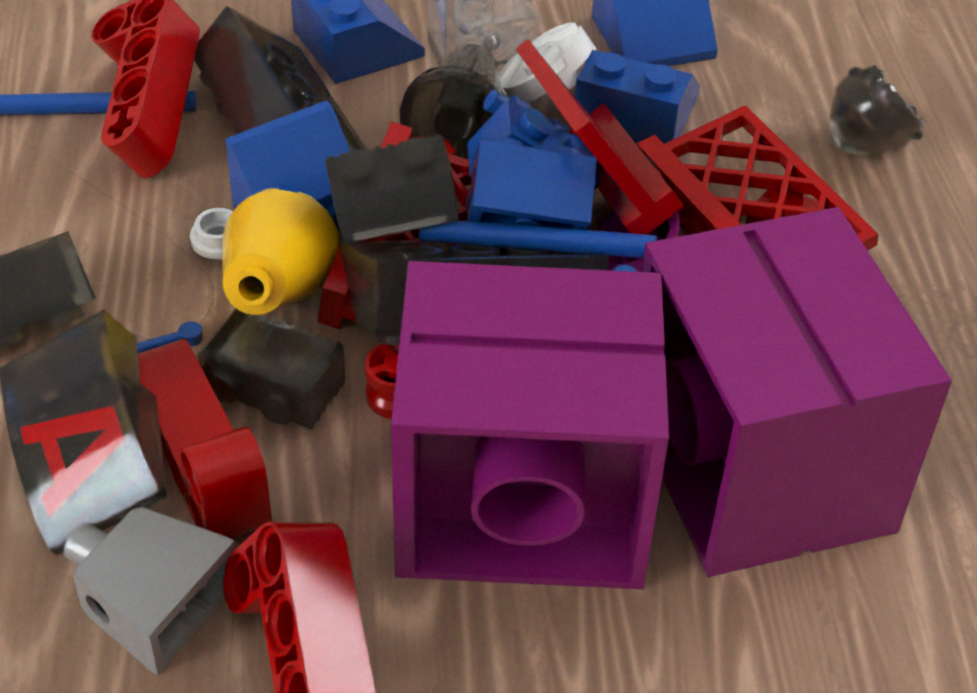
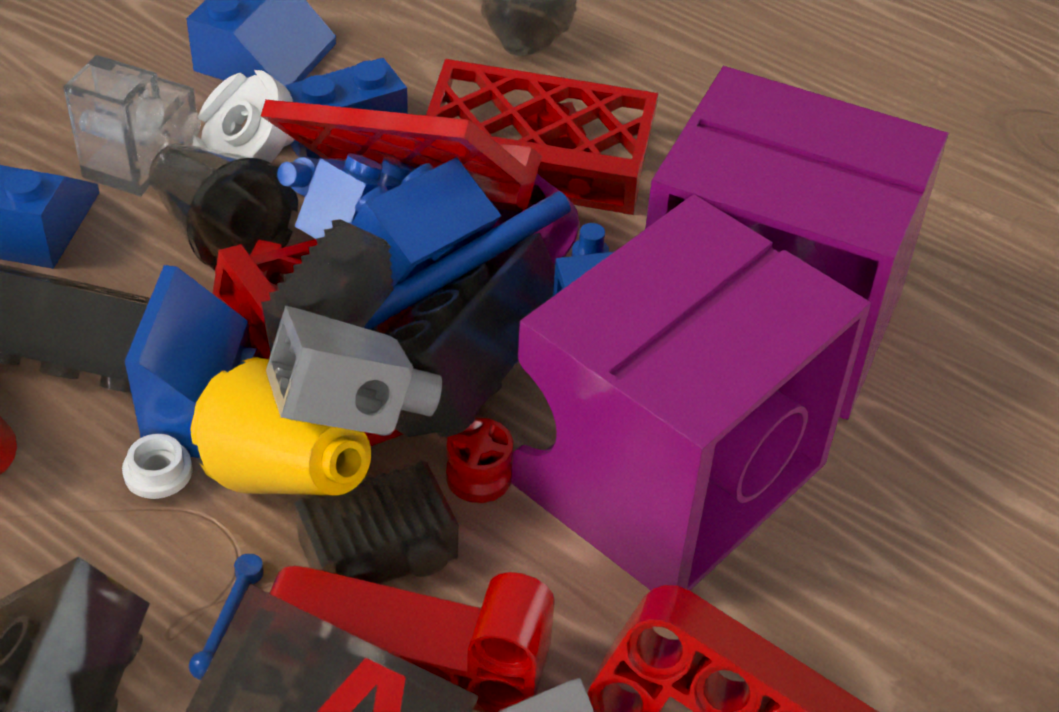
camera: 50 degrees left, 0 degrees up
none -> light grey torso [266,305,442,436]

